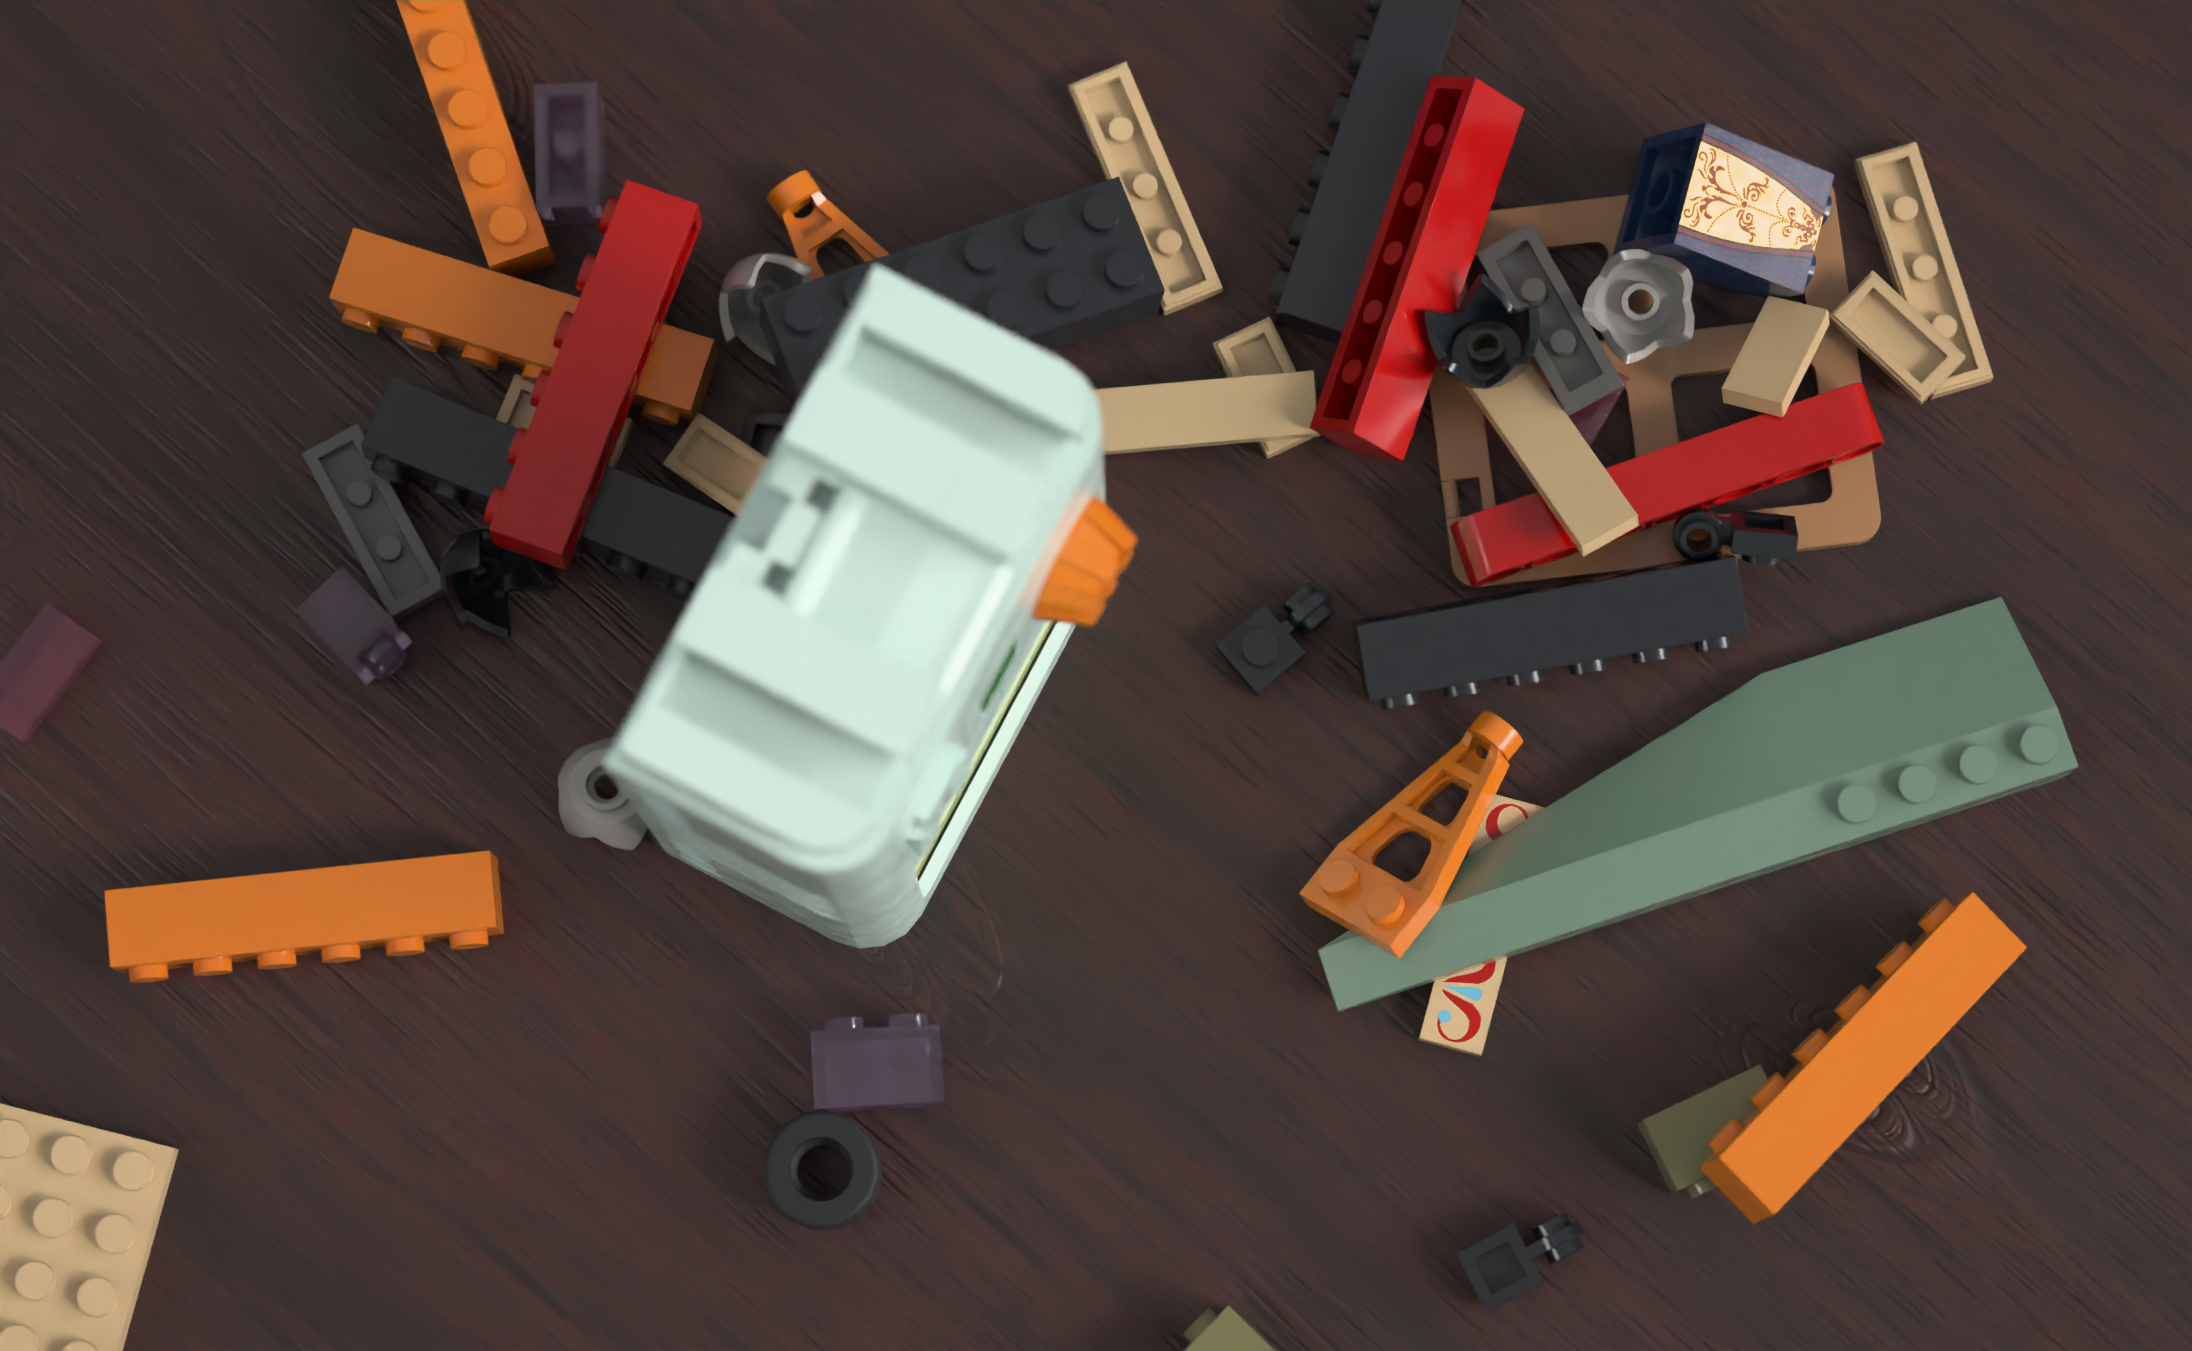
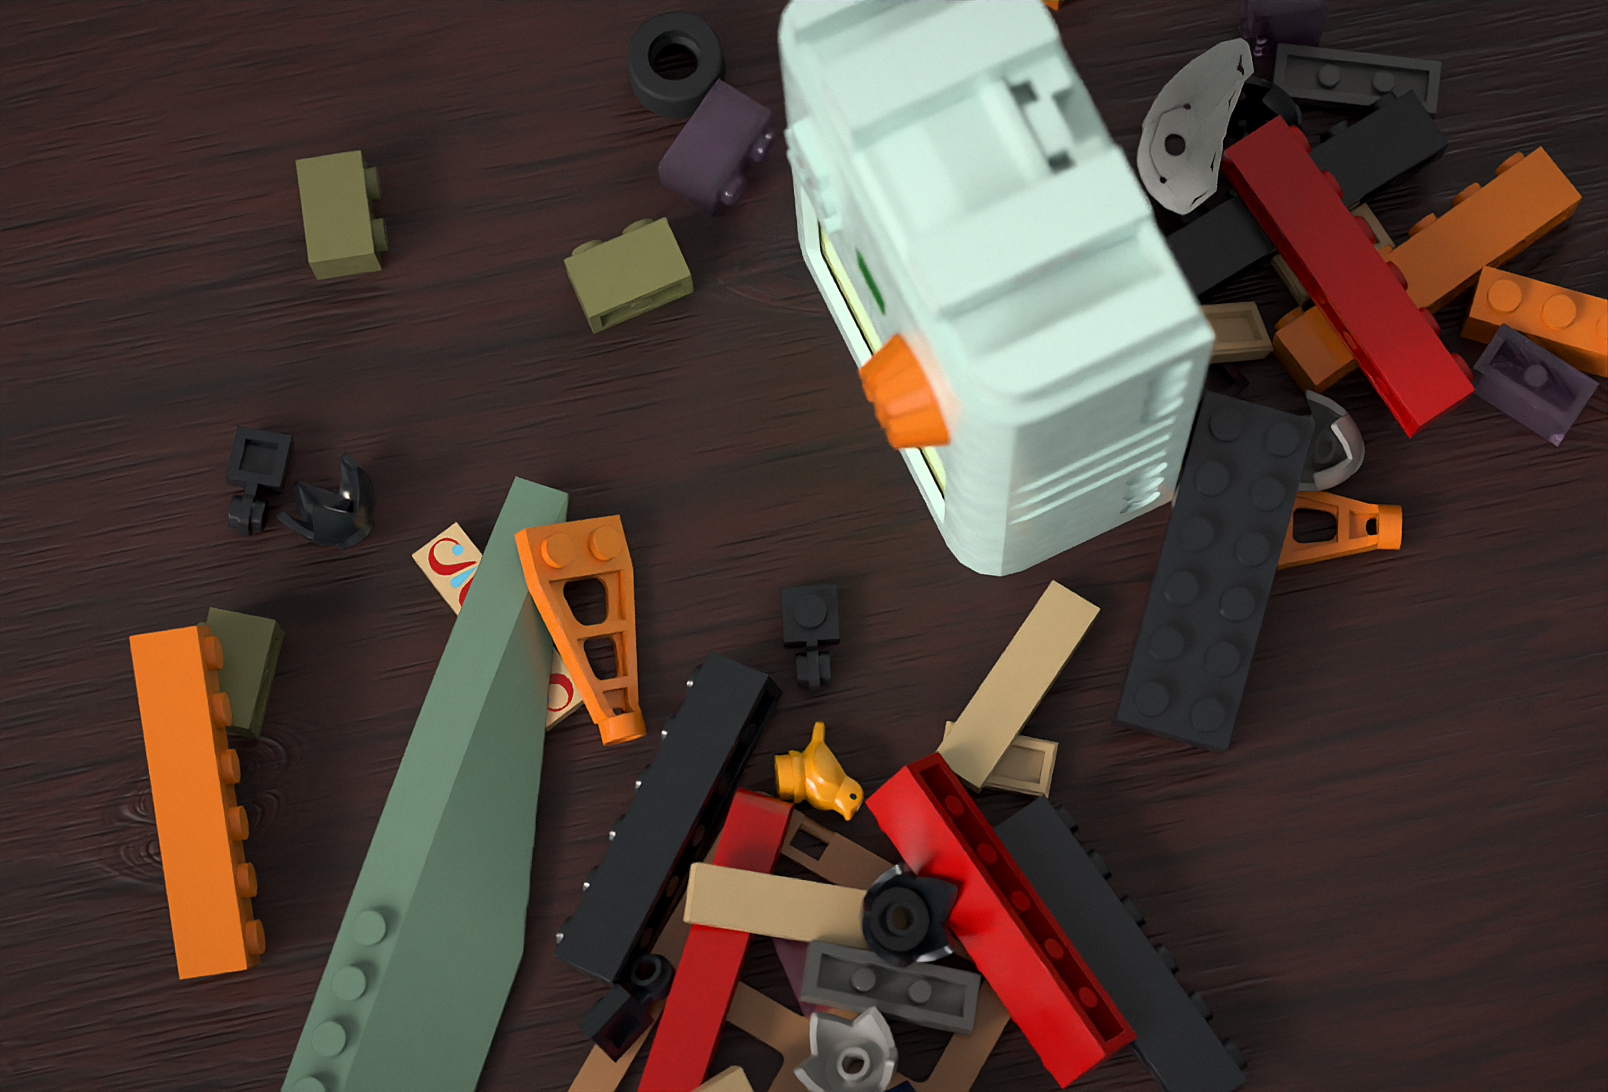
camera: 130 degrees right, 5 degrees down
tan tile [1068,62,1223,316] -> none
none -> black piece [276,452,376,550]
none -> olive brick [564,217,694,334]
none -> light orange animal [774,722,864,821]
none -> white piece [1137,38,1254,215]

